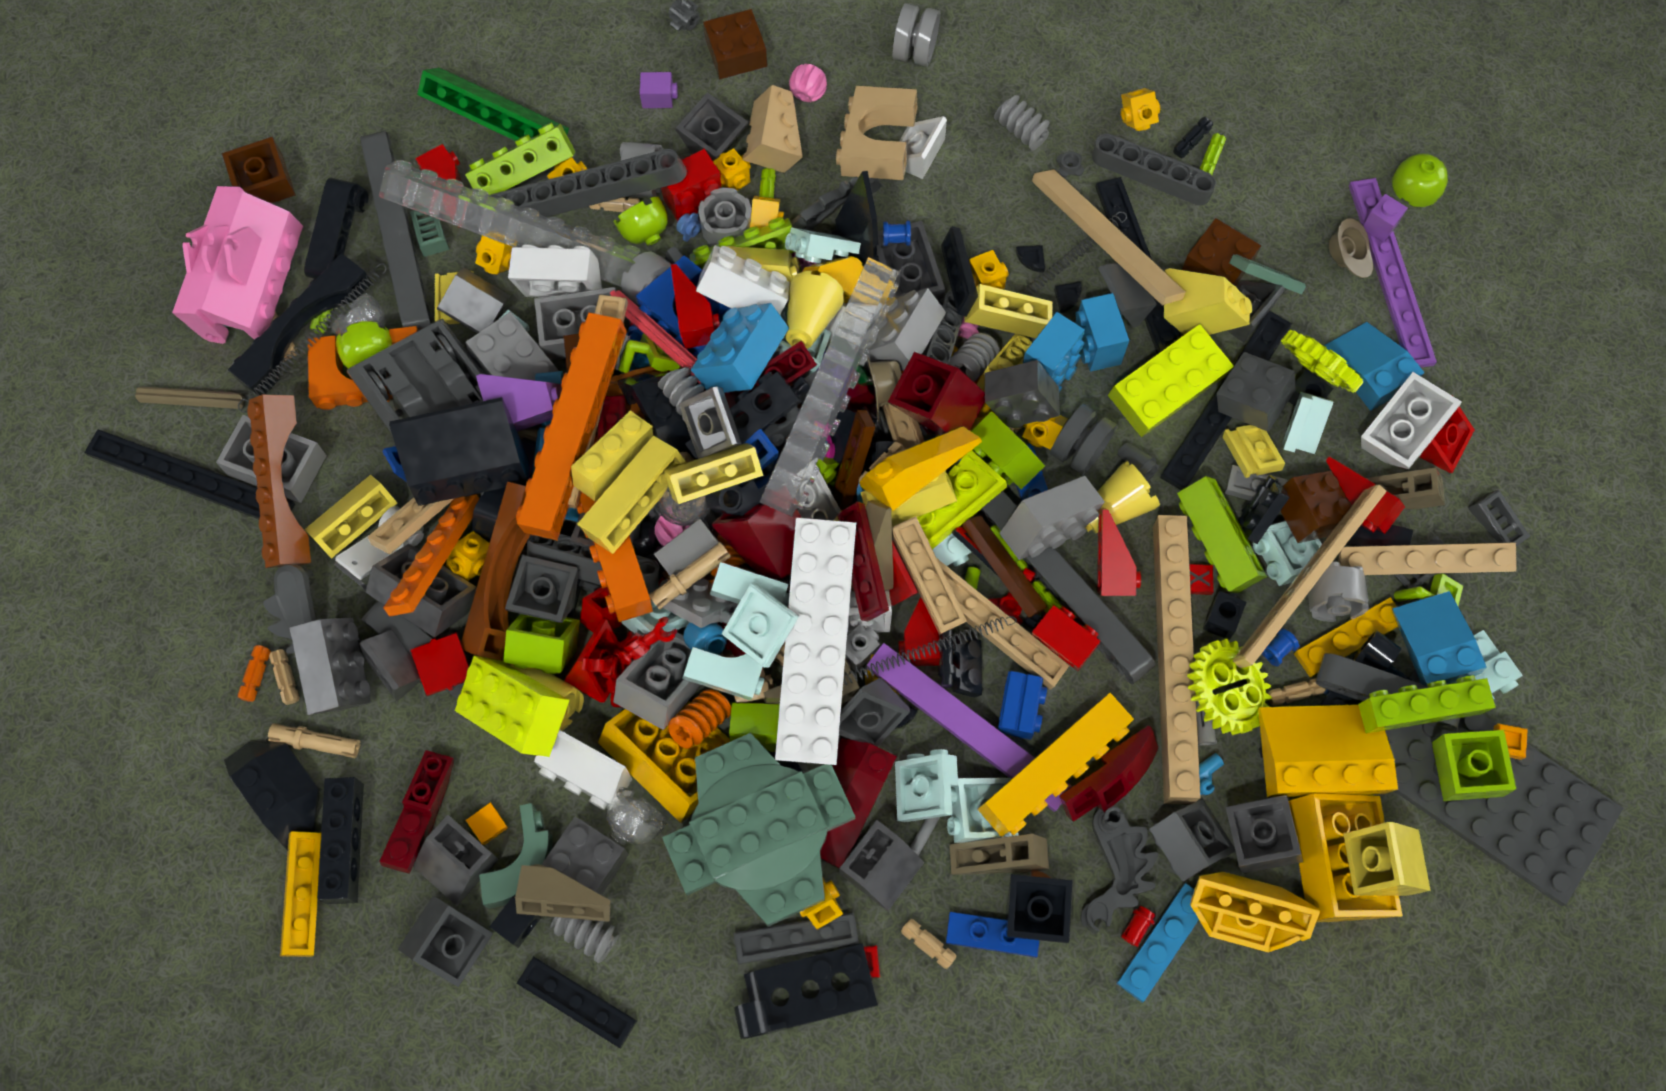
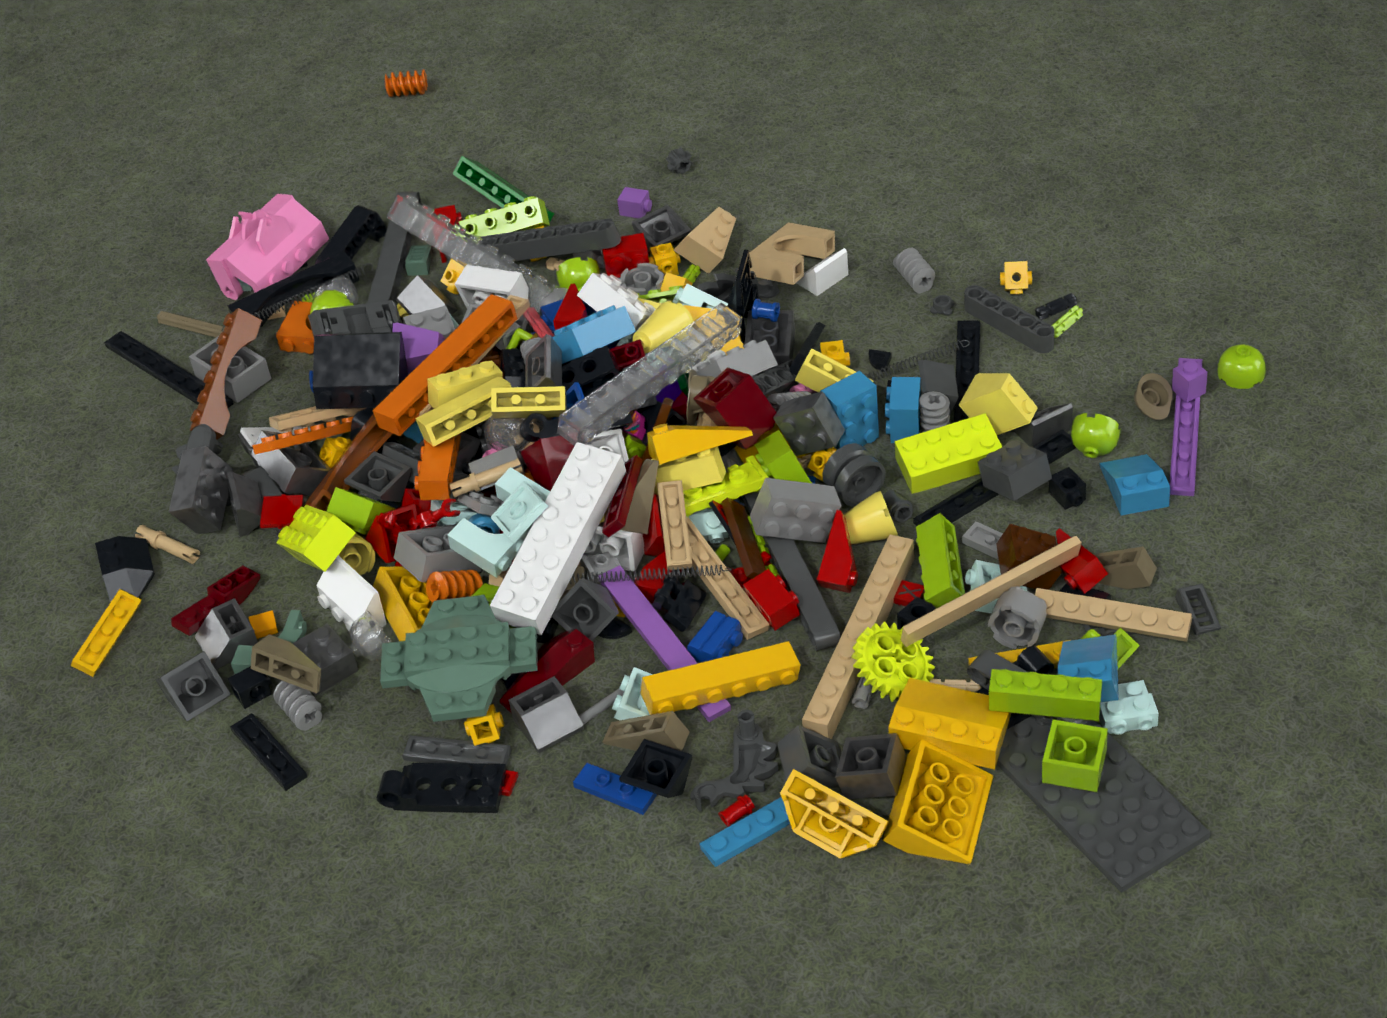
camera: 25 degrees right, 25 degrees down
reddish brown brick [222,137,296,204] -> none
orange axle [238,645,271,702] -> none
tan axle [269,649,300,705] -> none
light yellow brick [305,475,397,559] -> none
black brick [317,777,364,904] -> none
reddish brown brick [703,9,767,80] -> none
bright pink piece [789,64,827,102] -> none
light grey wheel [892,3,941,67] -> none
light aqua plate [895,749,958,822] -> none
tan axle [901,919,956,969] -> none
tan tile [1032,169,1186,305] -> none
dark red slope [1059,725,1159,822] -> none
reddish brown brick [1182,218,1261,286] -> none
dark azure arm [1199,753,1224,795] -> none
light yellow plate [1223,425,1285,478] -> none
sand green tile [1229,254,1306,294] -> none
black plate [1238,475,1290,544] -> none
blue bush [1262,628,1300,666] -> none
neon yellow gear [1281,330,1363,393] -> none
light aqua panel [1282,392,1334,454] -> none
light yellow slope [1343,822,1431,896] -> none
white slope [1361,372,1462,469] -> none
red slope [1419,395,1475,473] -> none
light orange tile [1494,723,1528,760] -> none
none -> light grey piece [919,391,950,433]
none -> lime cylinder [1071,413,1121,458]

